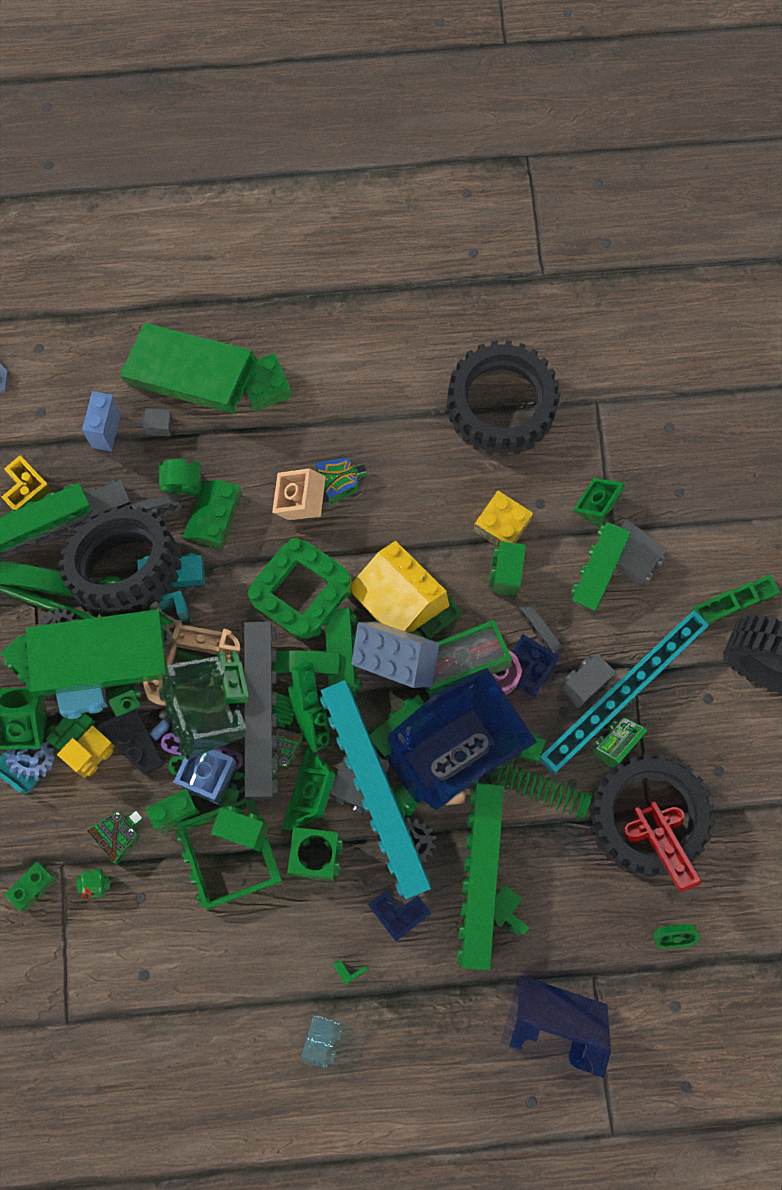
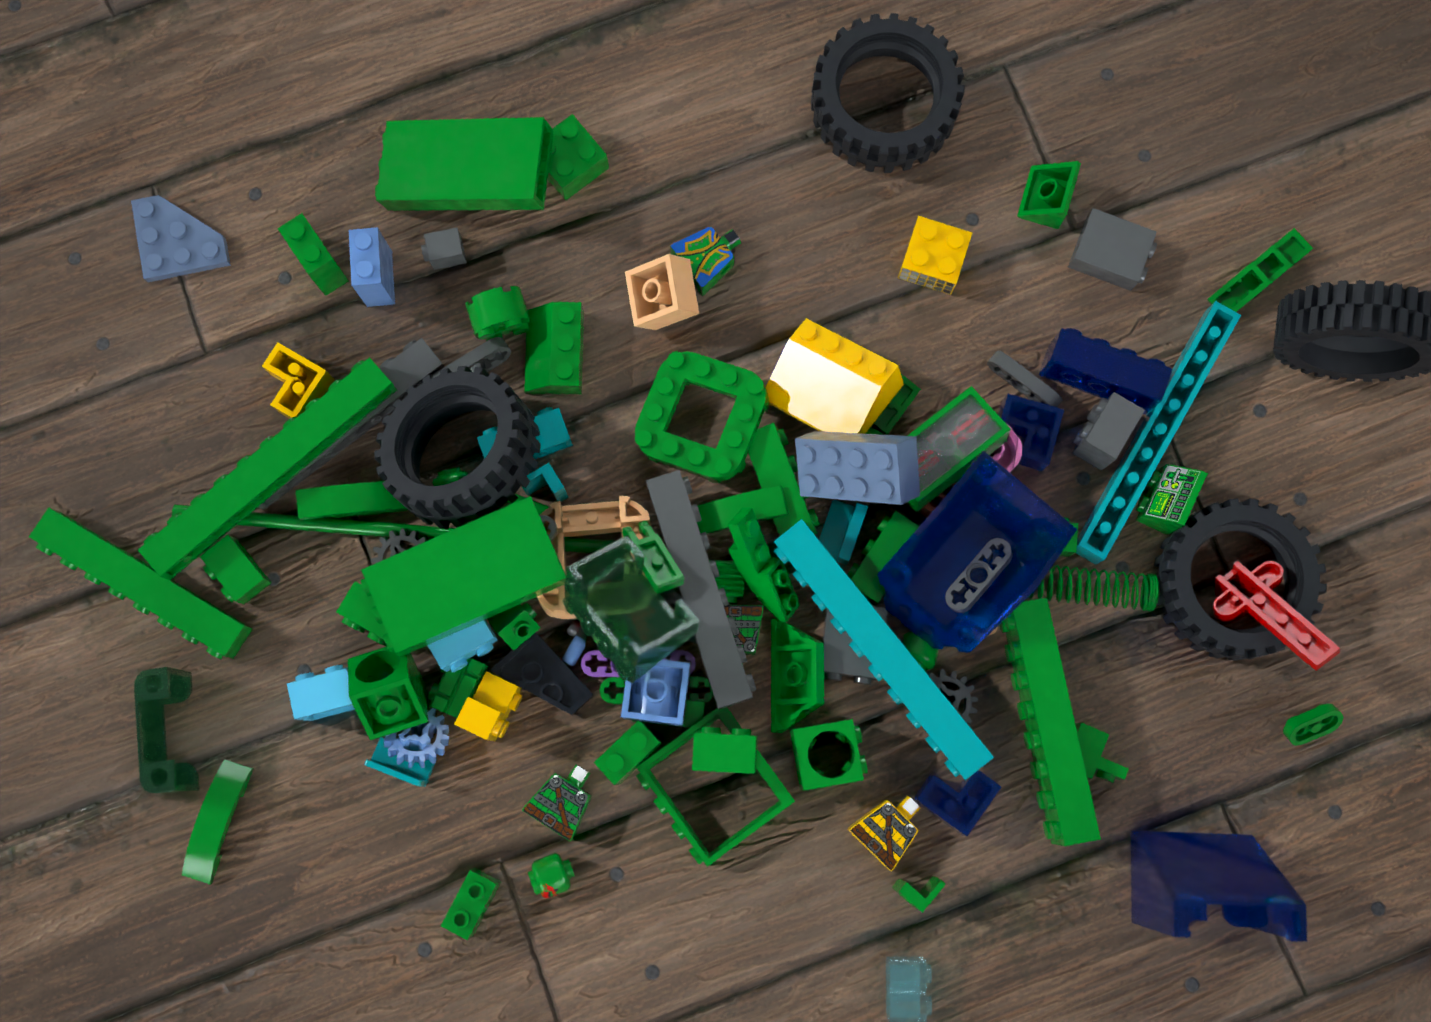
camera: 15 degrees left, 5 degrees up
green brick [488,541,526,597] -> none
green brick [571,522,632,611] -> none
none -> green brick [277,213,349,296]
none -> teal panel [819,500,868,565]
none -> torso [847,796,920,871]
none -> clear blue brick [1038,328,1173,415]

